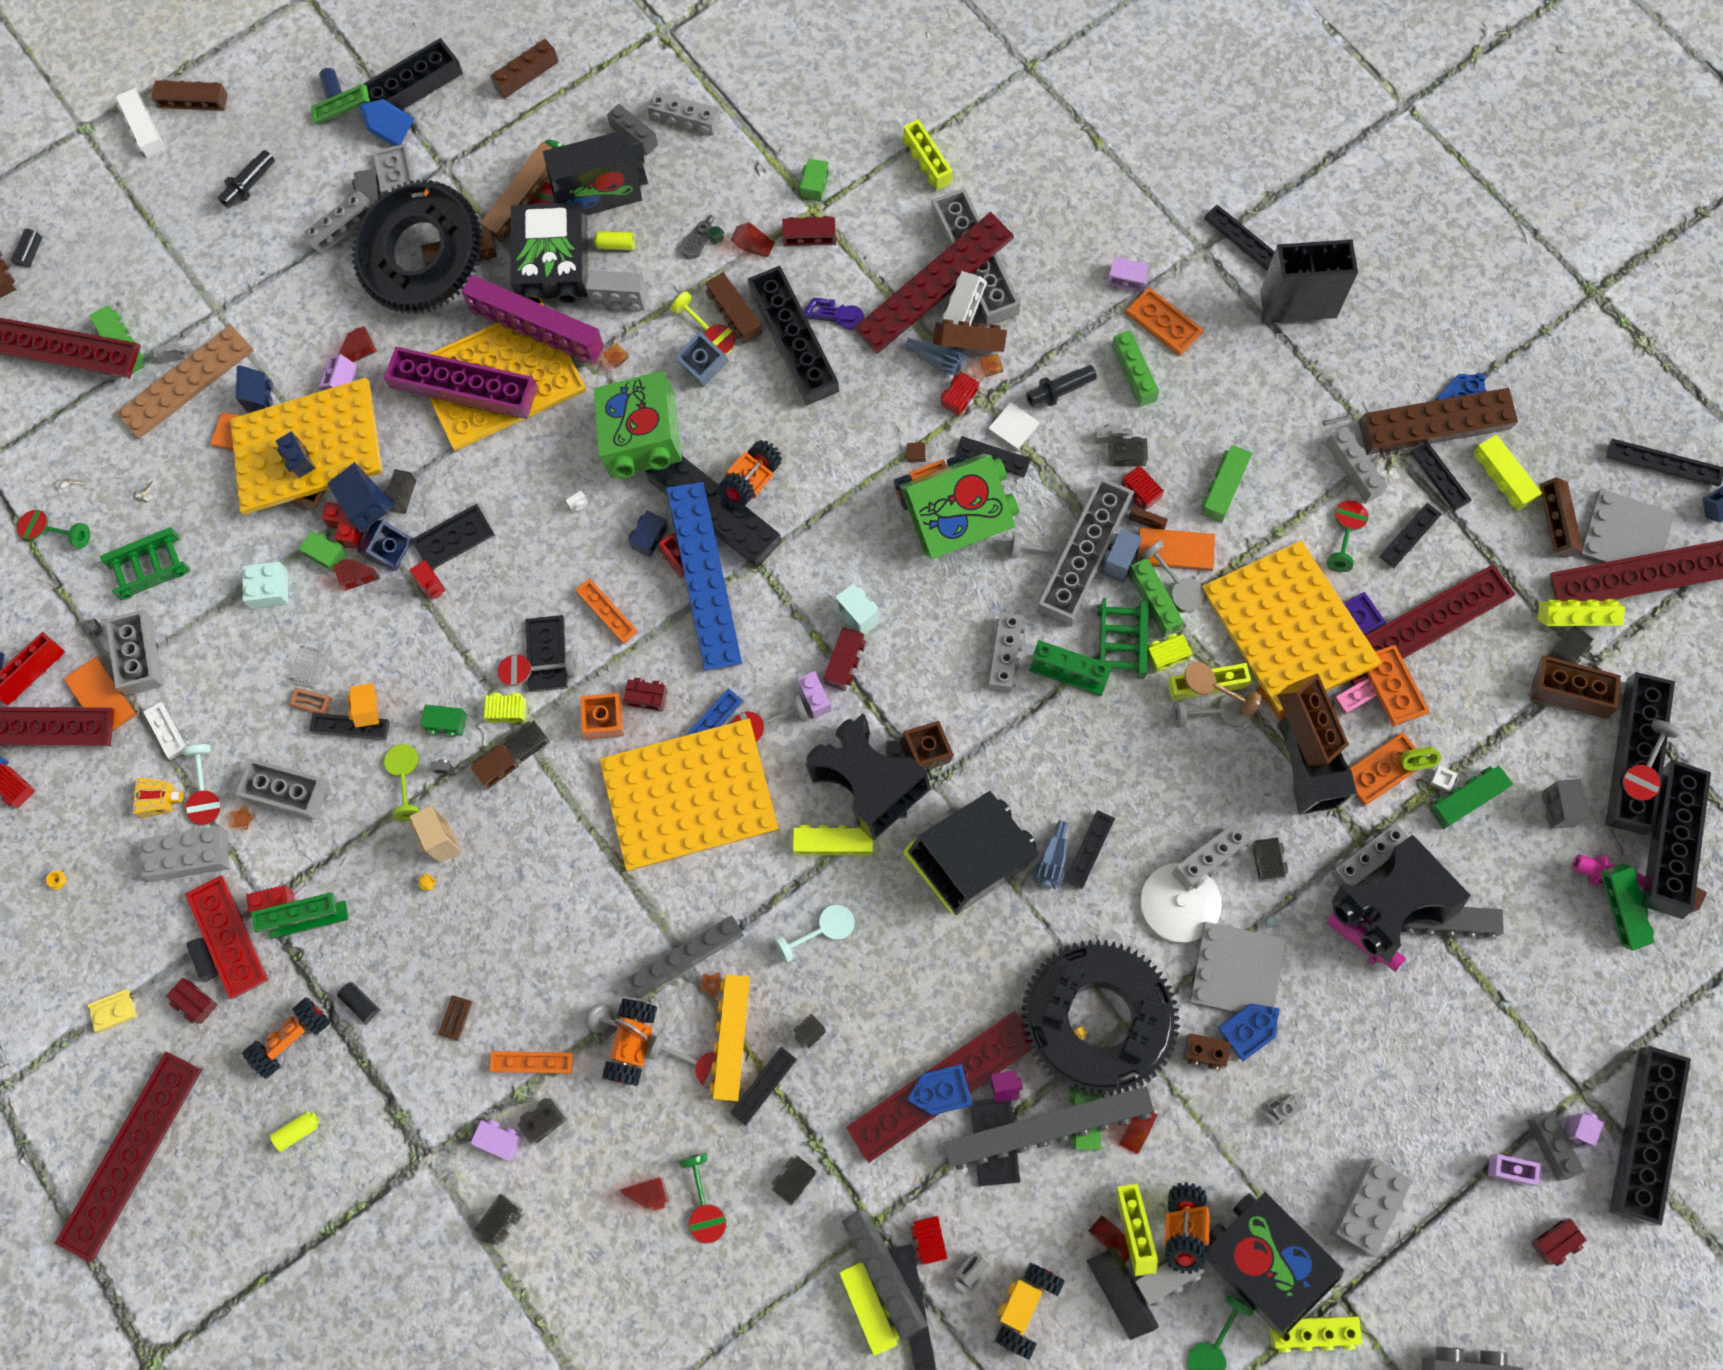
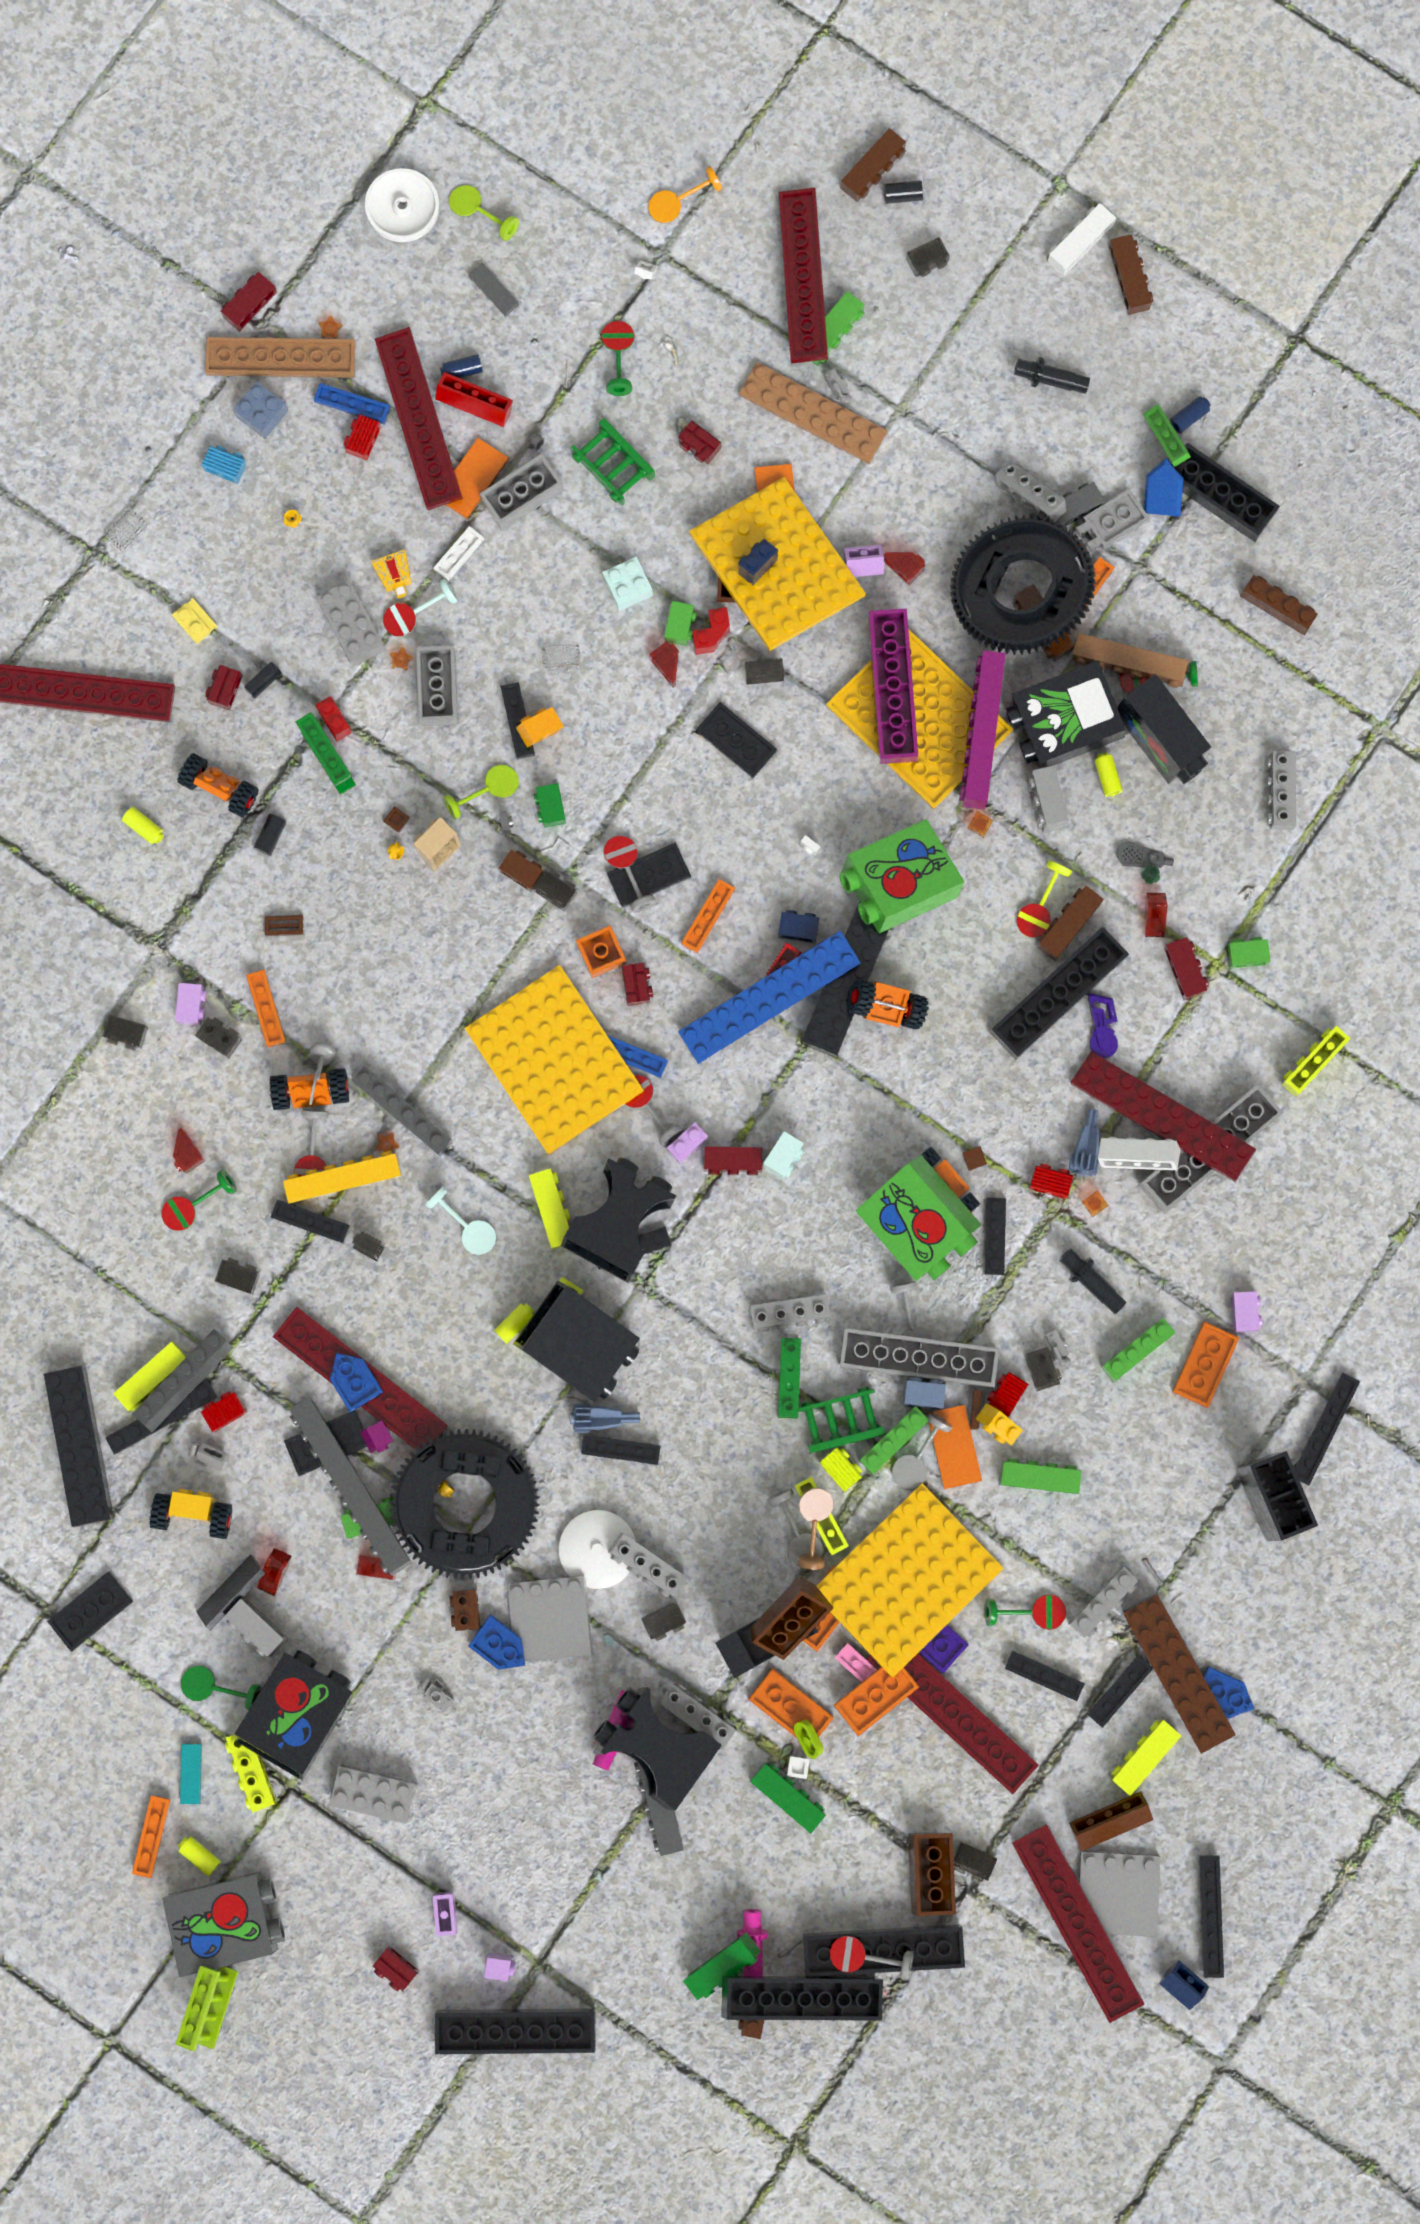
camera: 70 degrees right, 10 degrees up
red plate [185,875,269,999] -> none
dark blue slope [236,365,273,413] -> none
nougat tile [289,688,332,714] -> none
dark blue slope [327,462,394,533] -> none
dark blue slope [357,519,413,571] -> none
red brick [410,560,446,599] -> none
neon yellow brick [483,693,526,722] -> none
dark grey brick [607,104,658,156] -> none
sand blue brick [675,331,729,386] -> none
reddish brown brick [900,721,954,771] -> none
reddish brown brick [933,319,1007,352] -> none
white tile [988,402,1040,451] -> none
neon yellow brick [1116,1184,1158,1276] -> none
plate [1164,1182,1210,1274] -> none
dark grey brick [1527,1111,1585,1181] -> none
neon yellow brick [1537,599,1625,626] -> none
dark grey brick [1542,779,1589,829] -> none
none -> reddish brown tile [383,806,410,833]
none -> neon yellow brick [493,1303,534,1344]
none -> dark red brick [678,421,722,464]
none -> clear smoke brick [906,237,950,277]
none -> yellow brick [975,1403,1023,1446]

